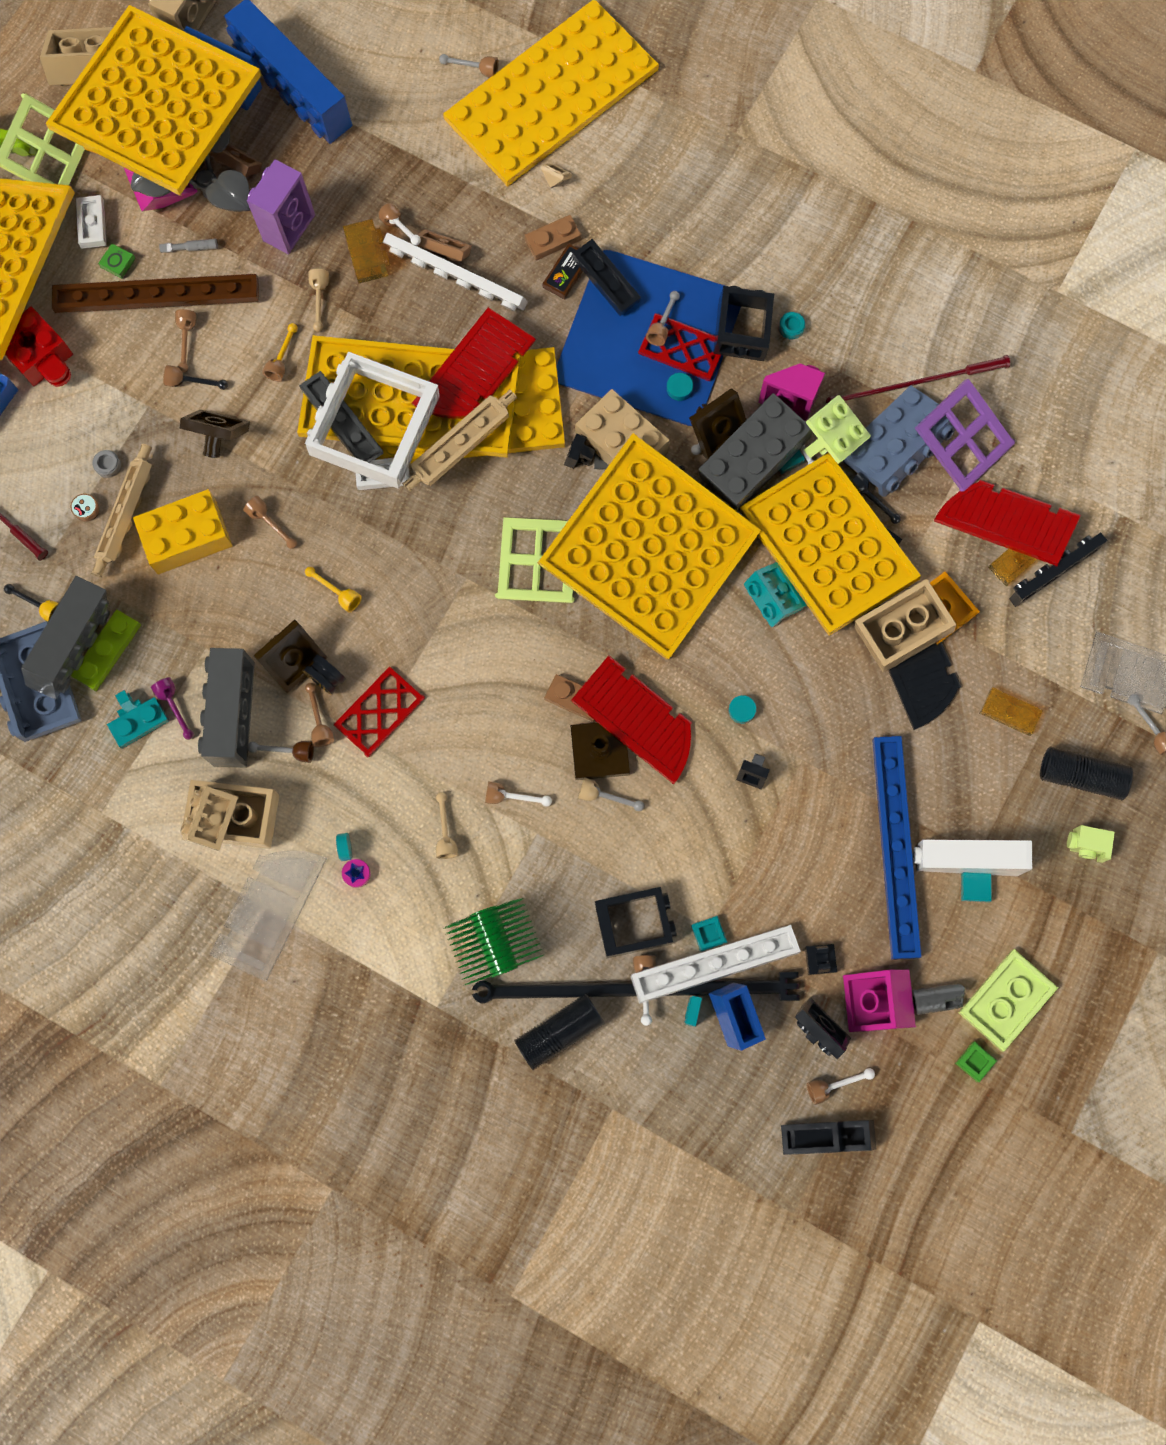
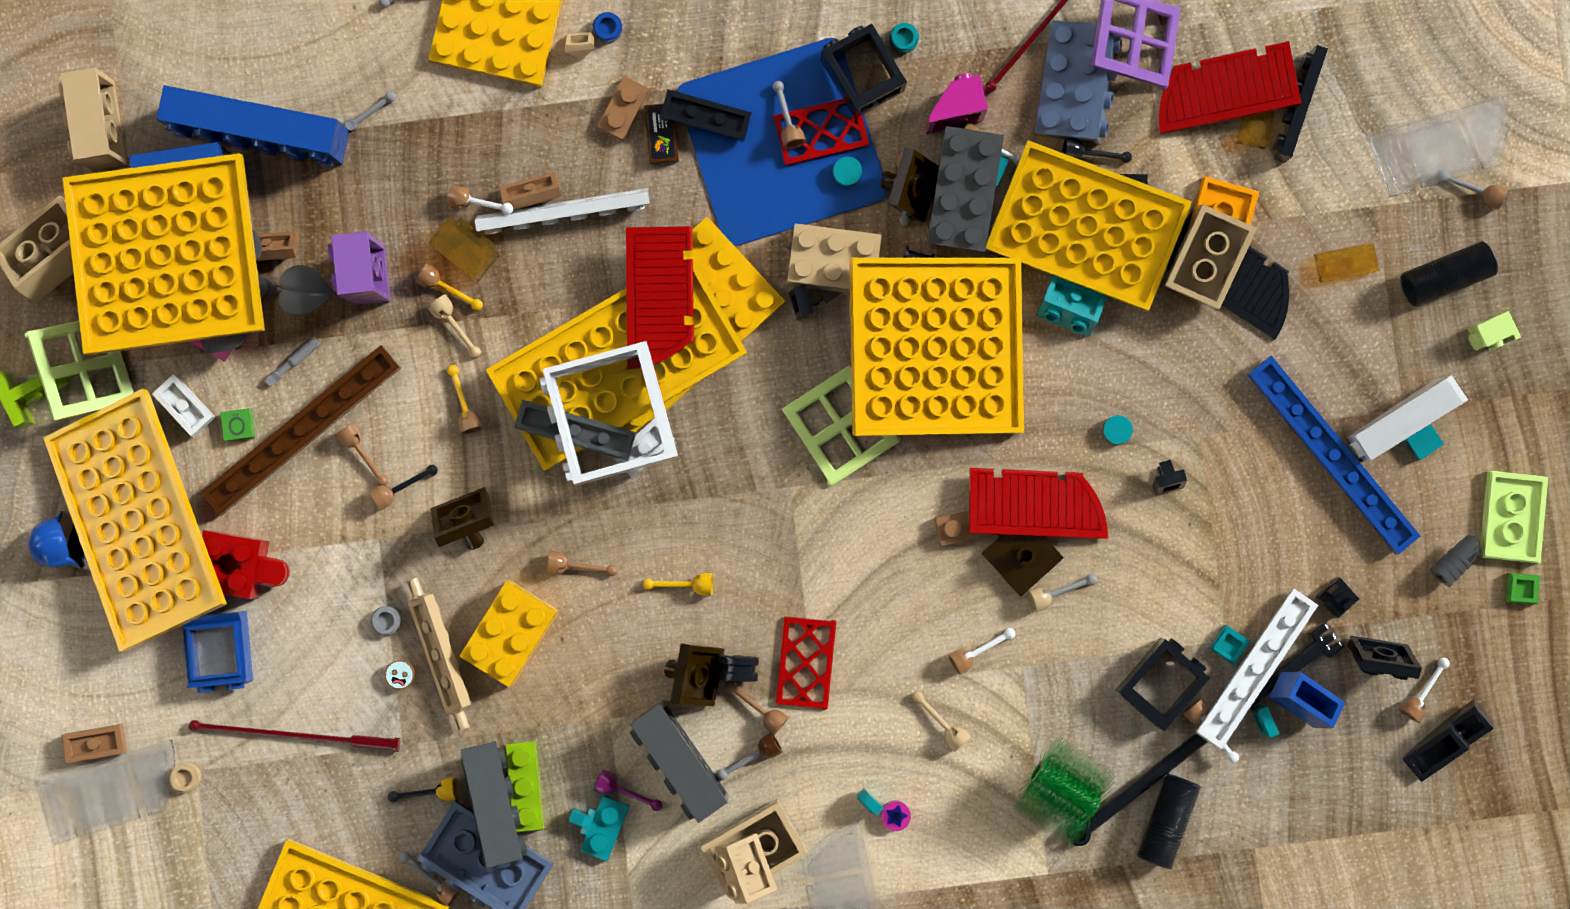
camera: 40 degrees left, 10 degrees up
tan plate [402,389,517,492] -> none
yellowish green bracket [804,395,871,463] -> none
dark pink slope [843,970,916,1032] -> none
none -> light grey hinge [345,91,396,131]
none -> hinge [415,263,483,311]
none -> blue tile [593,12,623,43]

